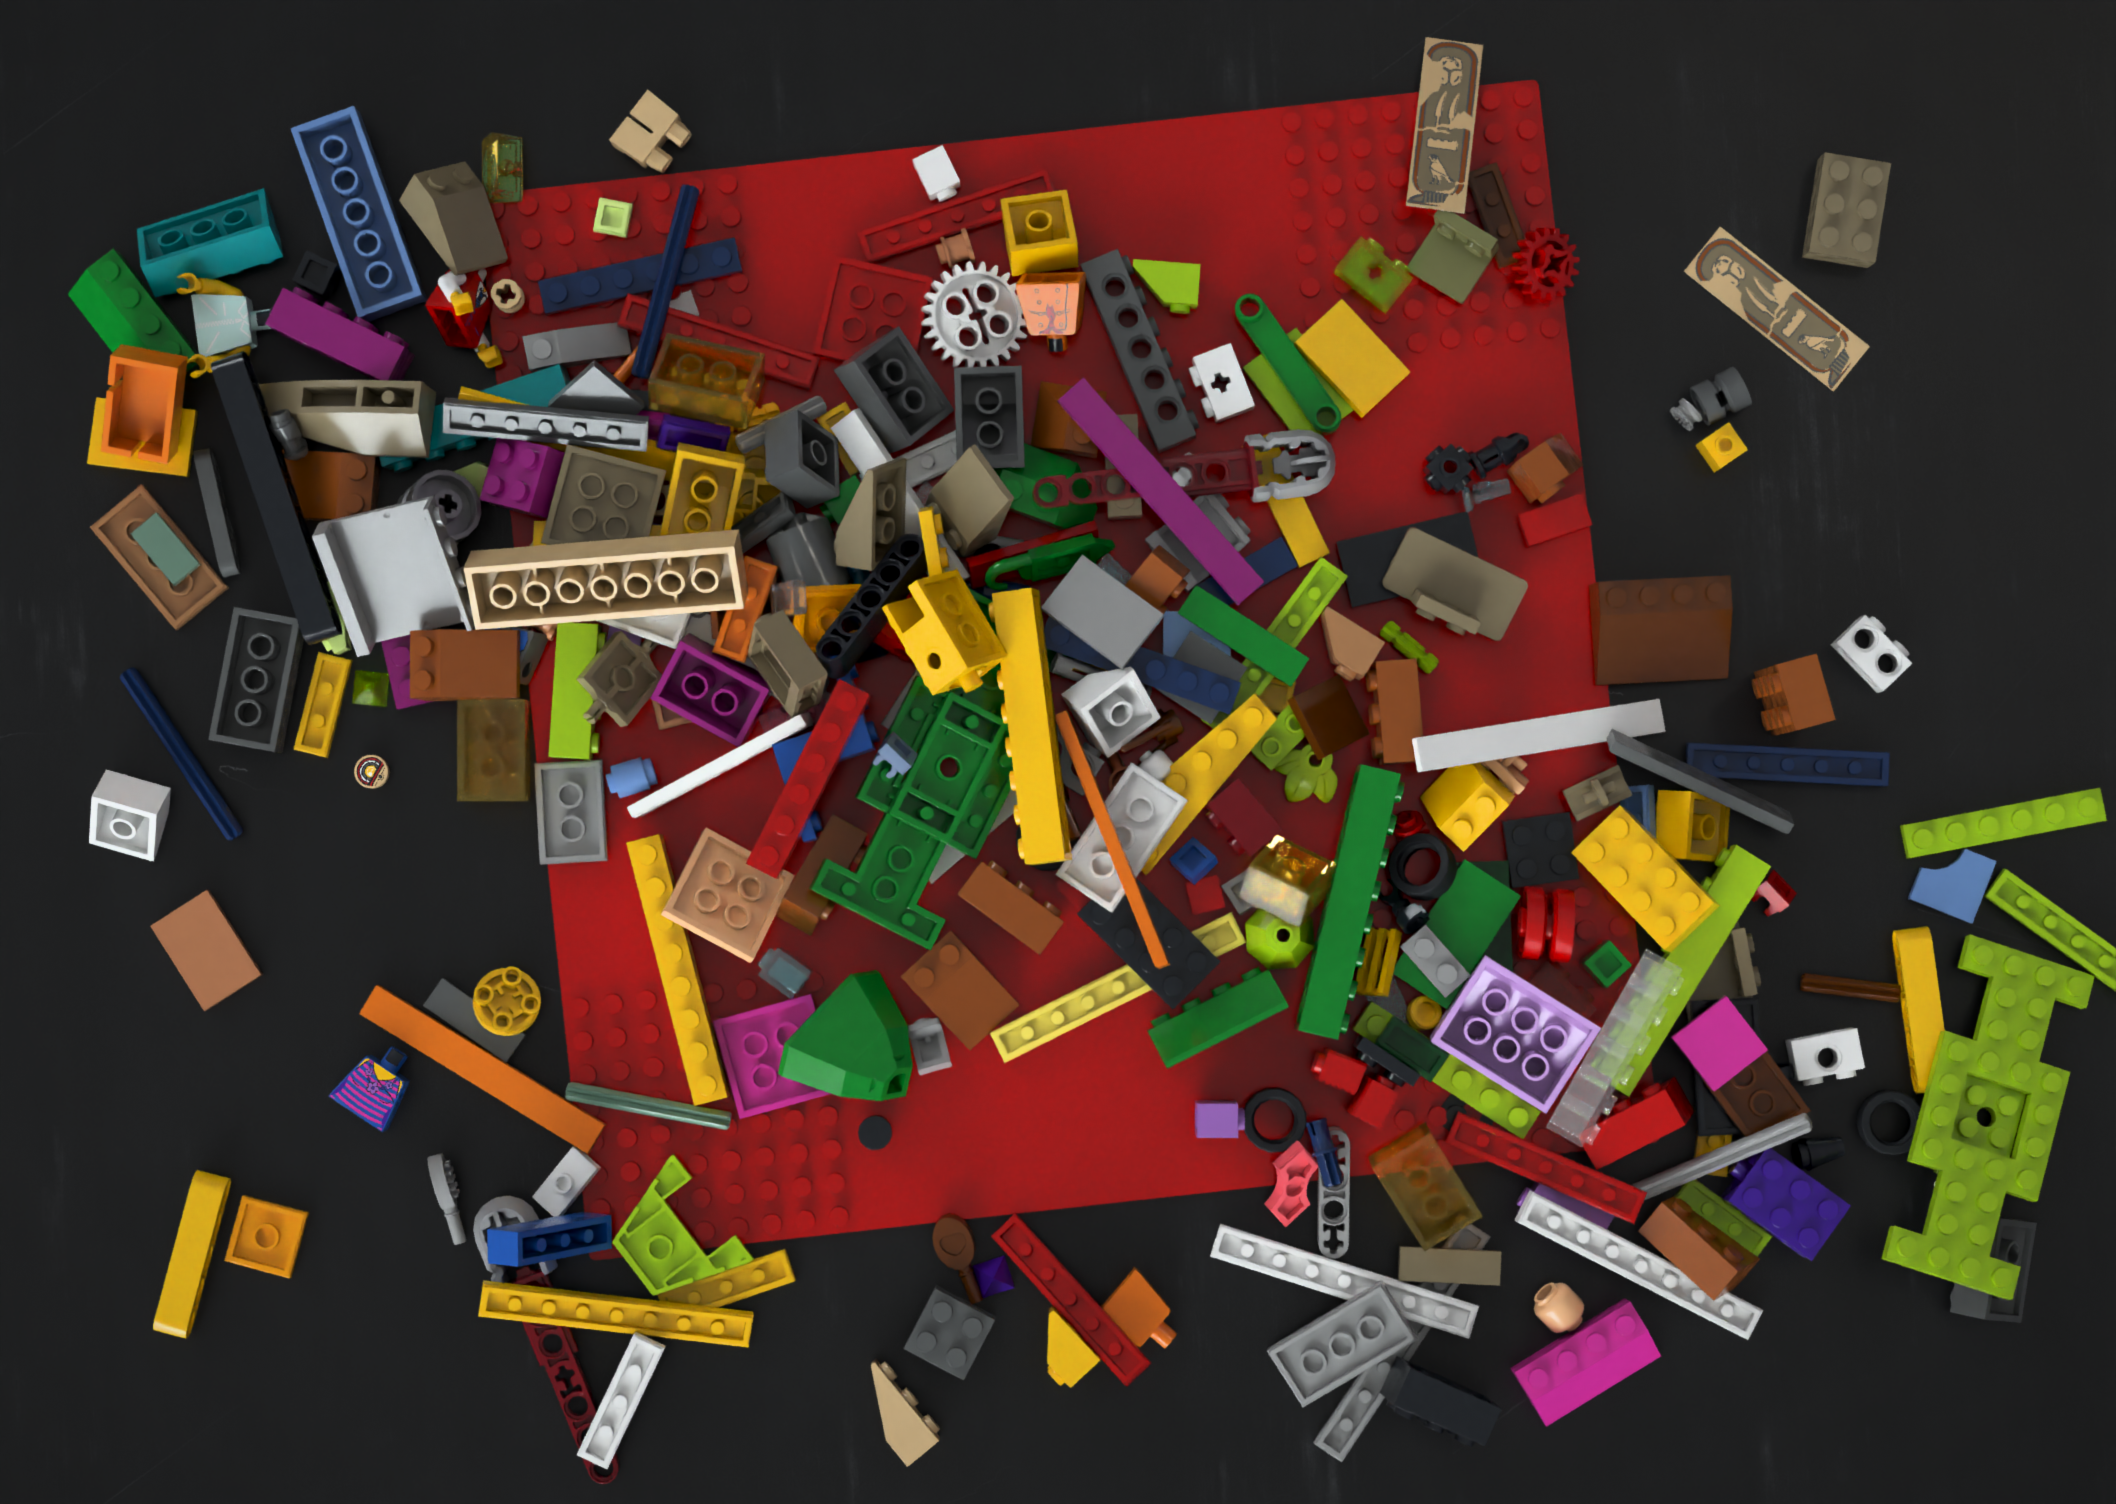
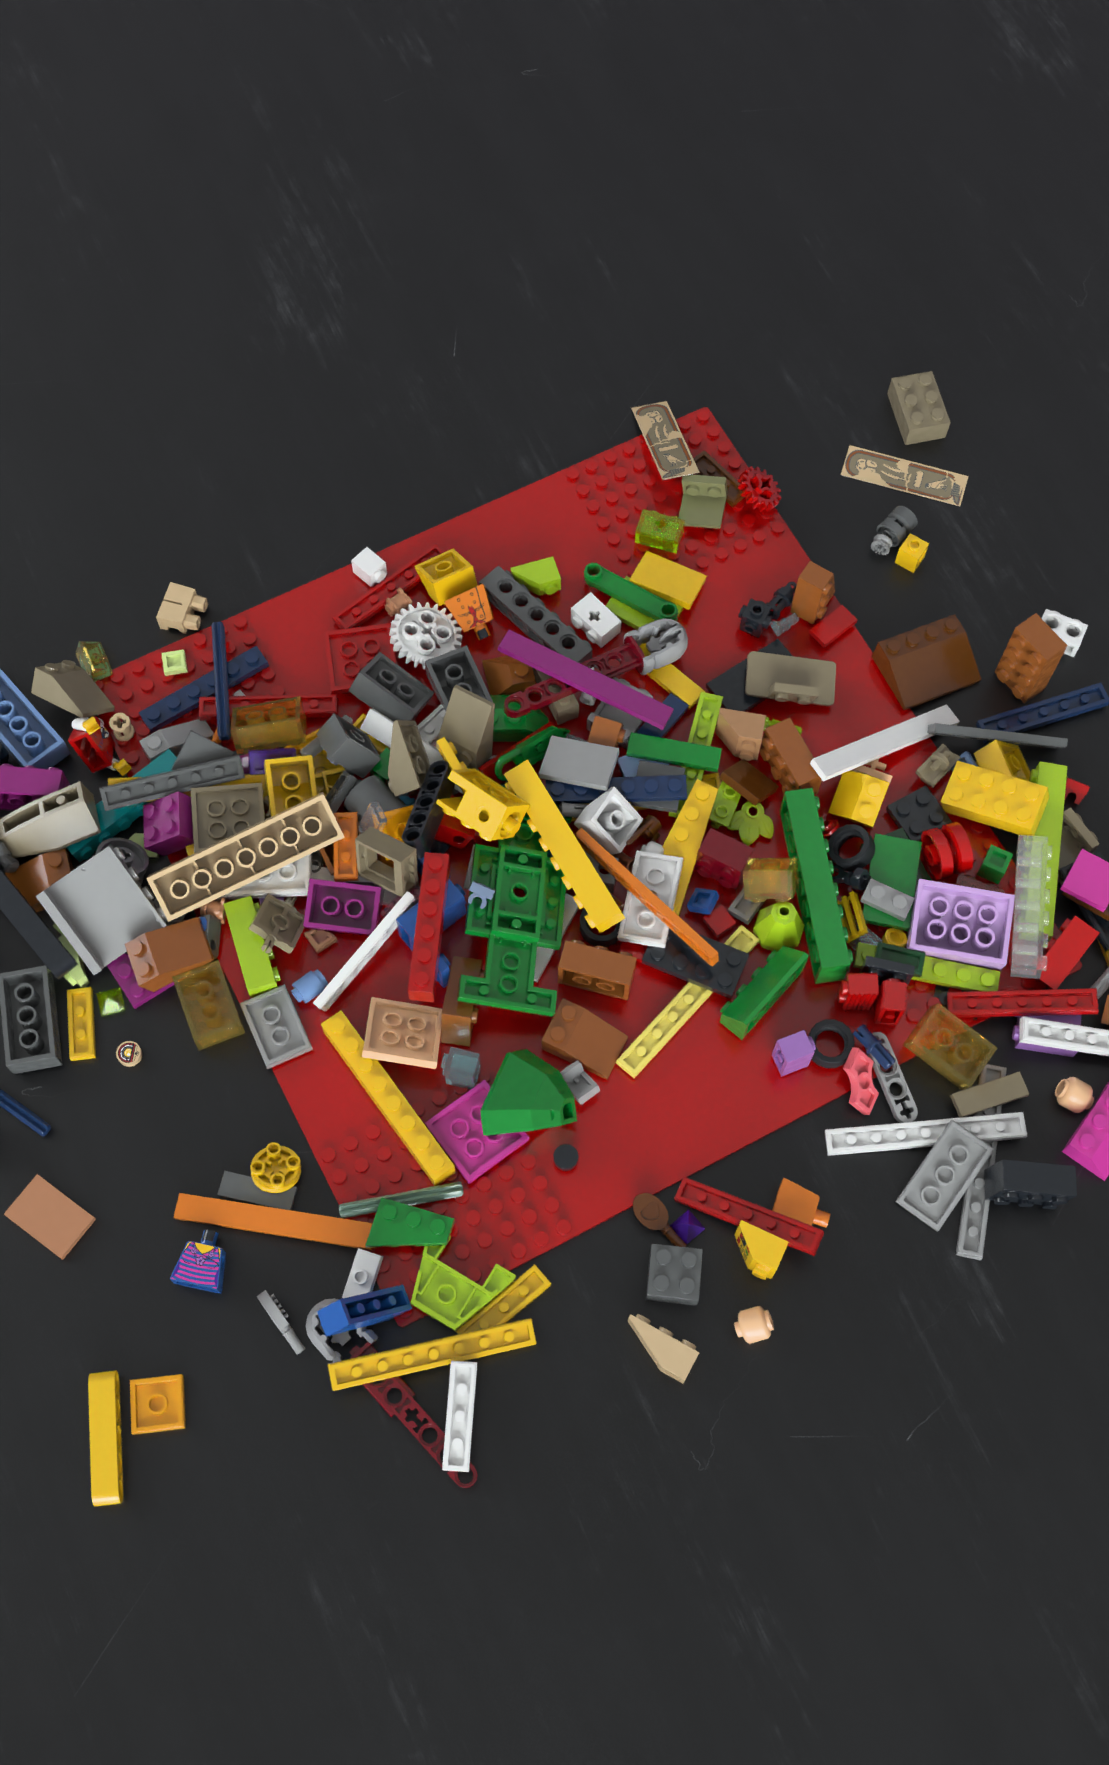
camera: 20 degrees left, 20 degrees down
none -> green wing [365,1197,455,1248]
none -> light nougat head [734,1306,774,1344]

